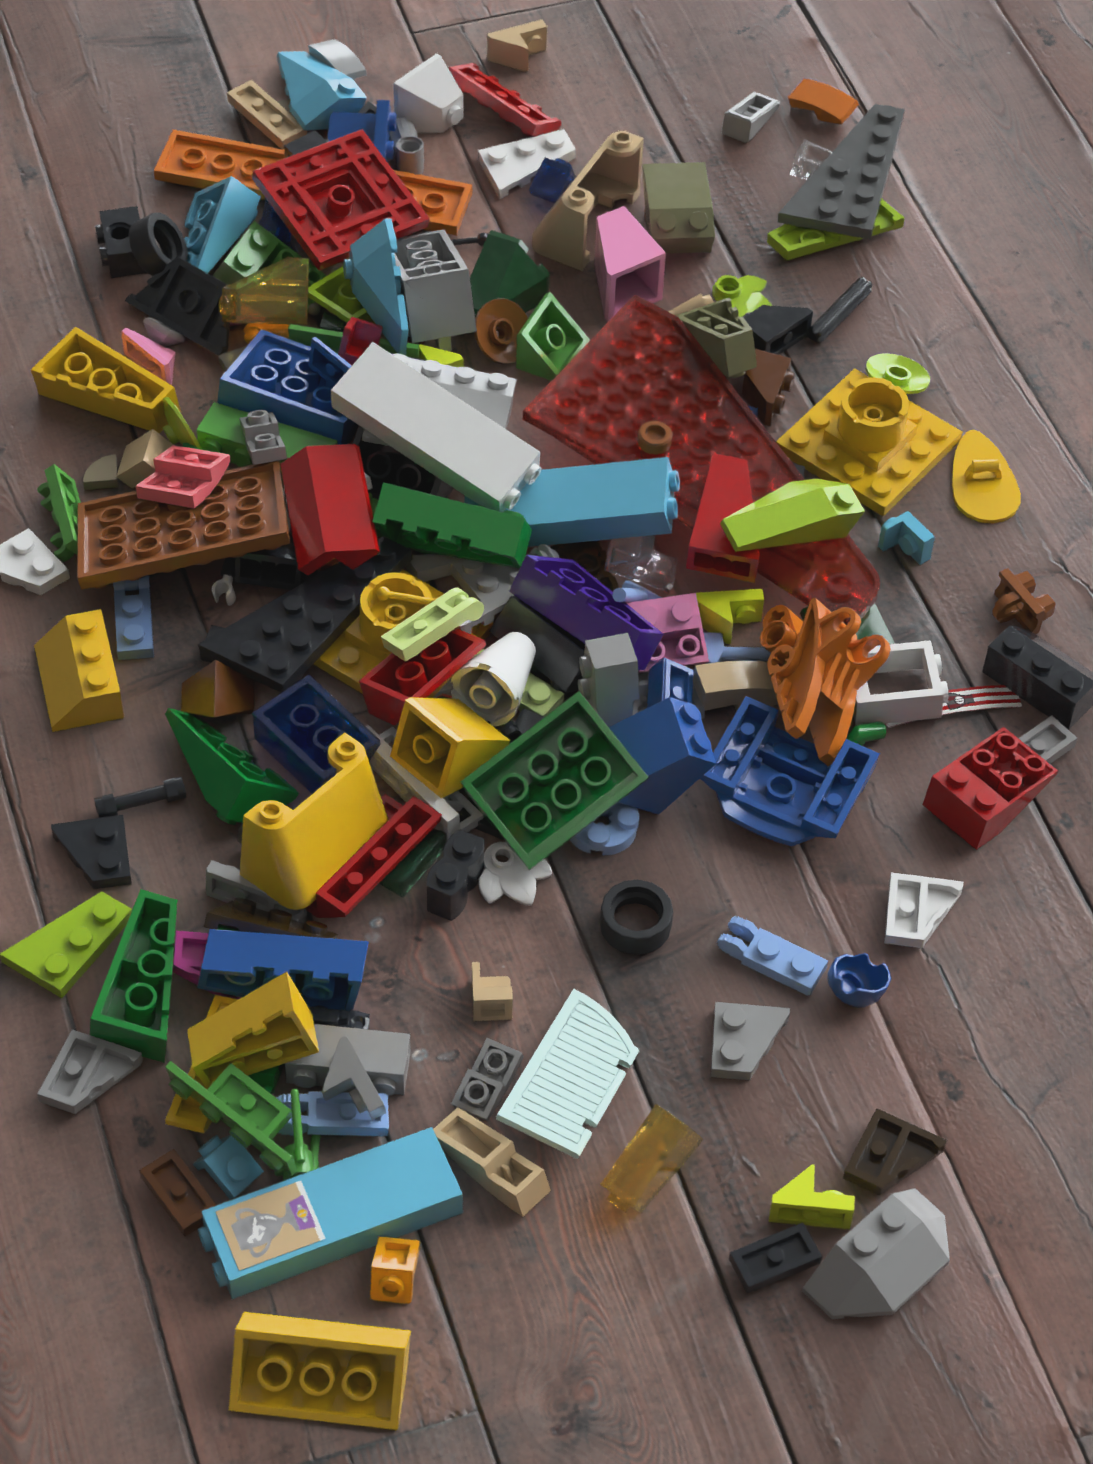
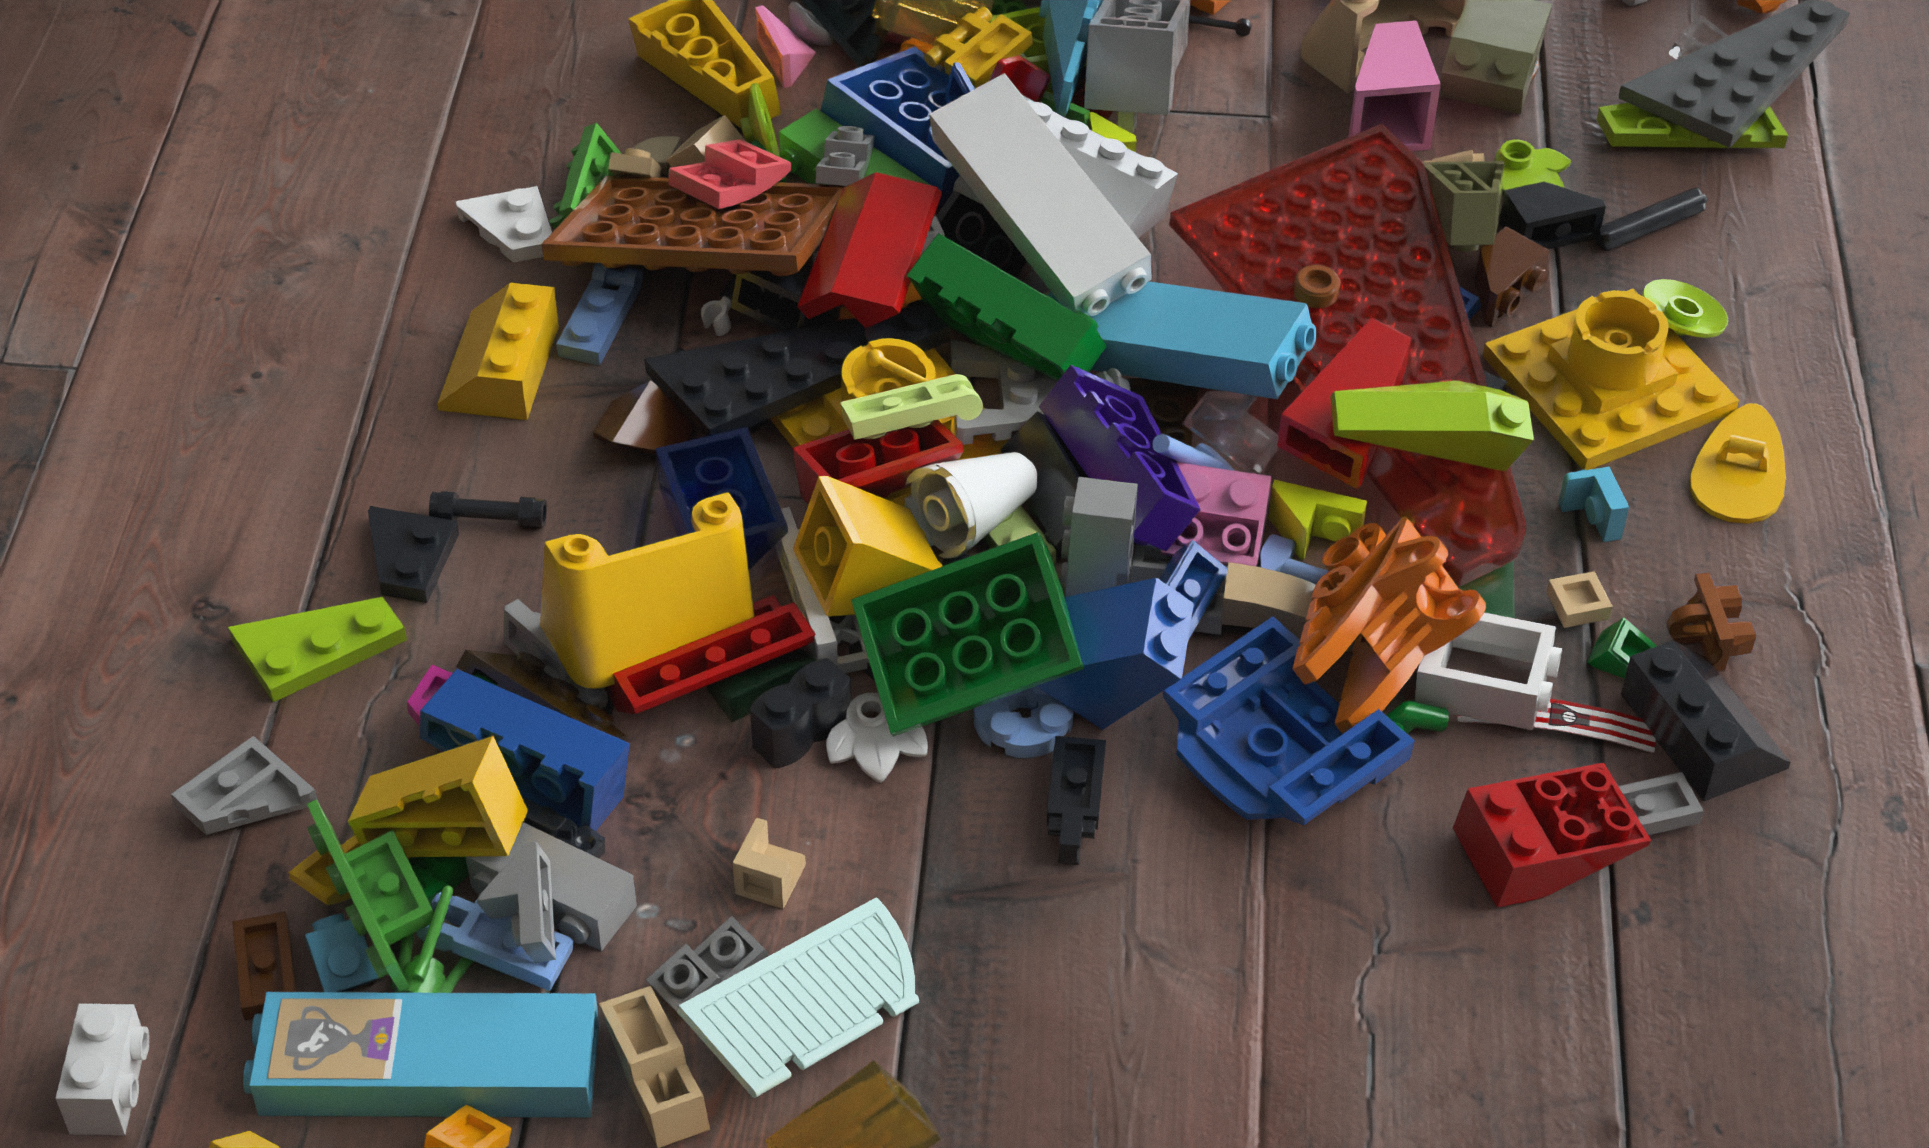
camera: 25 degrees right, 5 degrees down
green wedge [90,889,177,1063] -> none
green wedge [165,708,299,825] -> none
dark green slope [470,230,550,331] -> none
dark orange dish [475,298,528,364] -> none
bright green slope [516,292,590,383] -> none
black tyre [600,879,673,955] -> none
light grey wing [711,1002,790,1080] -> none
light blue hinge [716,916,828,996] -> none
blue hair [827,953,891,1008] -> none
white wing [884,872,963,948] -> none
none -> white brick [56,1004,149,1135]
none -> tan plate [608,148,662,178]
none -> yellow plate [924,7,1033,89]
none -> black hinge [1046,736,1106,865]
none -> tan plate [1546,571,1613,628]
none -> green slope [1587,617,1657,679]

